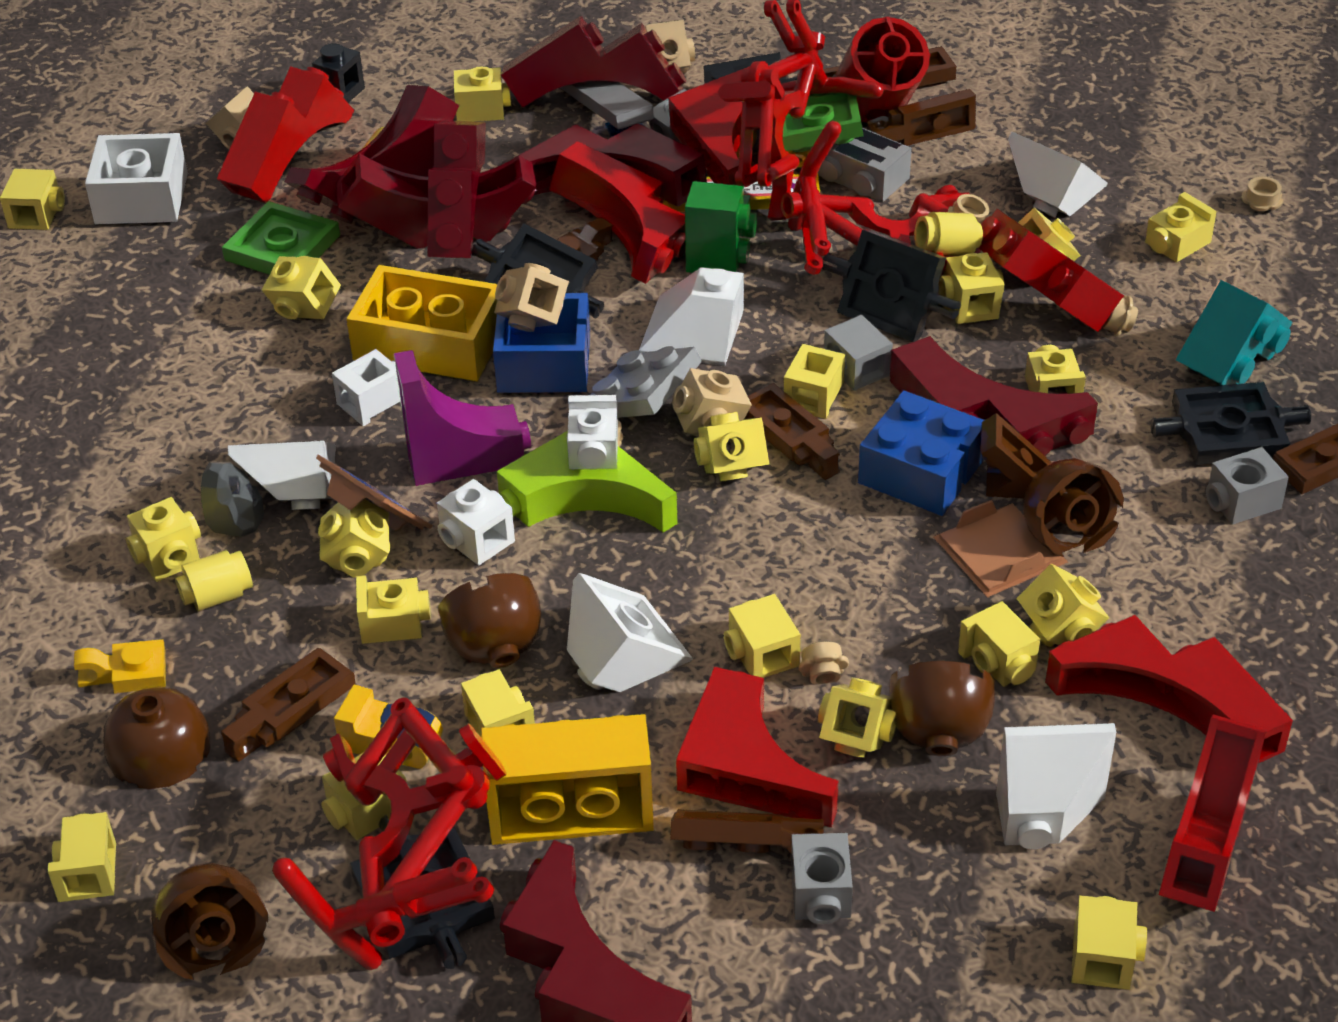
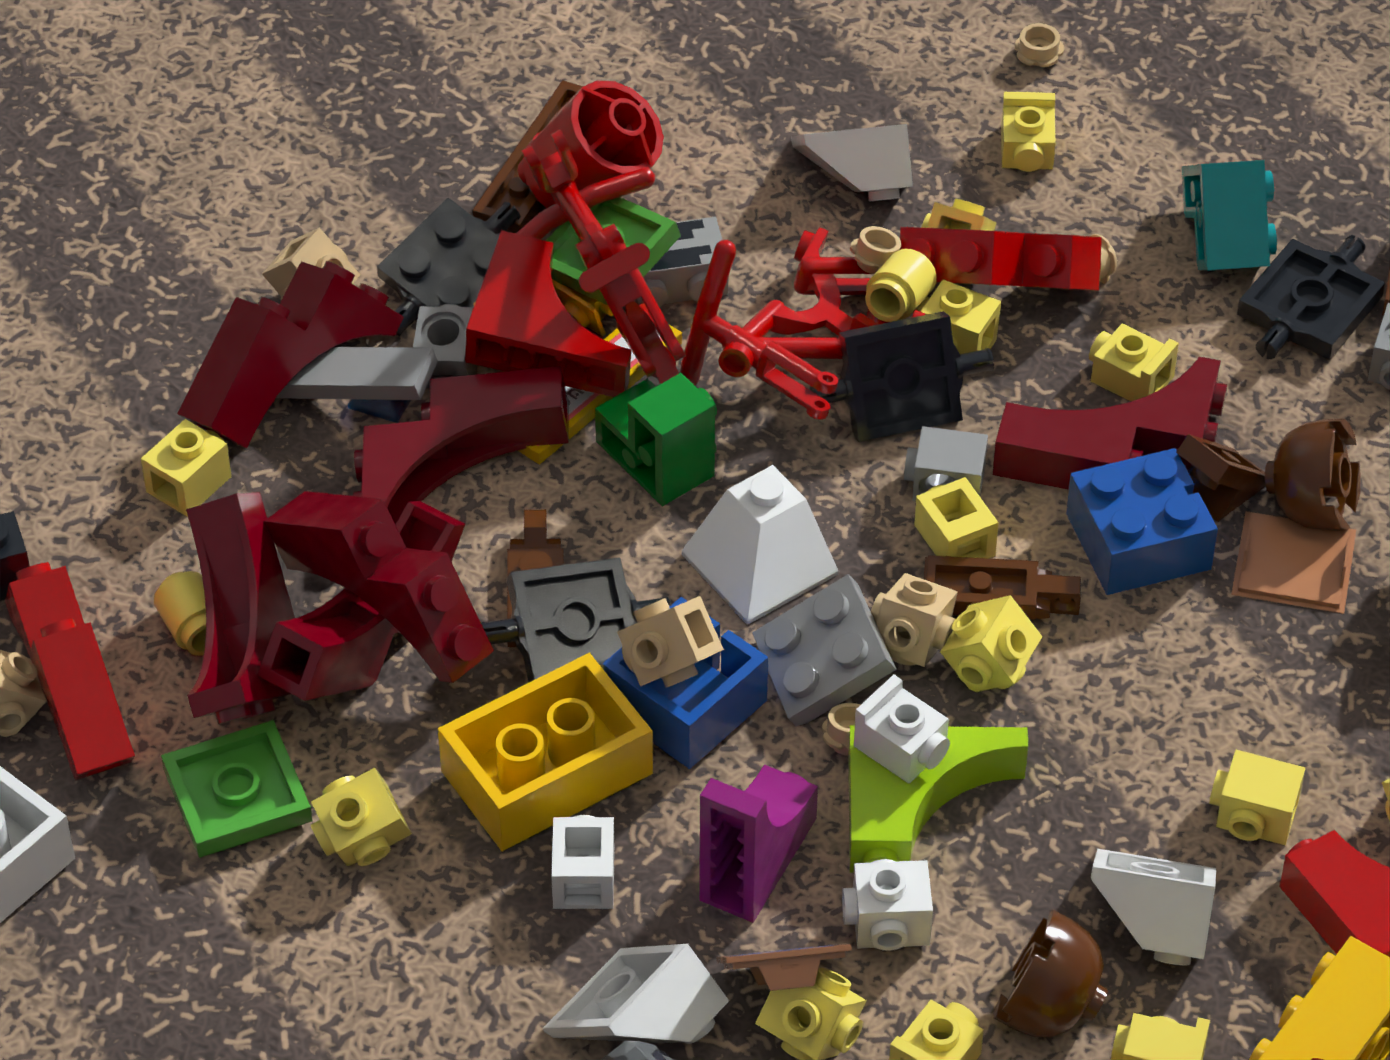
camera: 50 degrees left, 5 degrees up
red arch [549,141,686,284] -> none
tan plate [798,642,849,684] -> none
reddish brown hinge [867,89,976,146] -> none

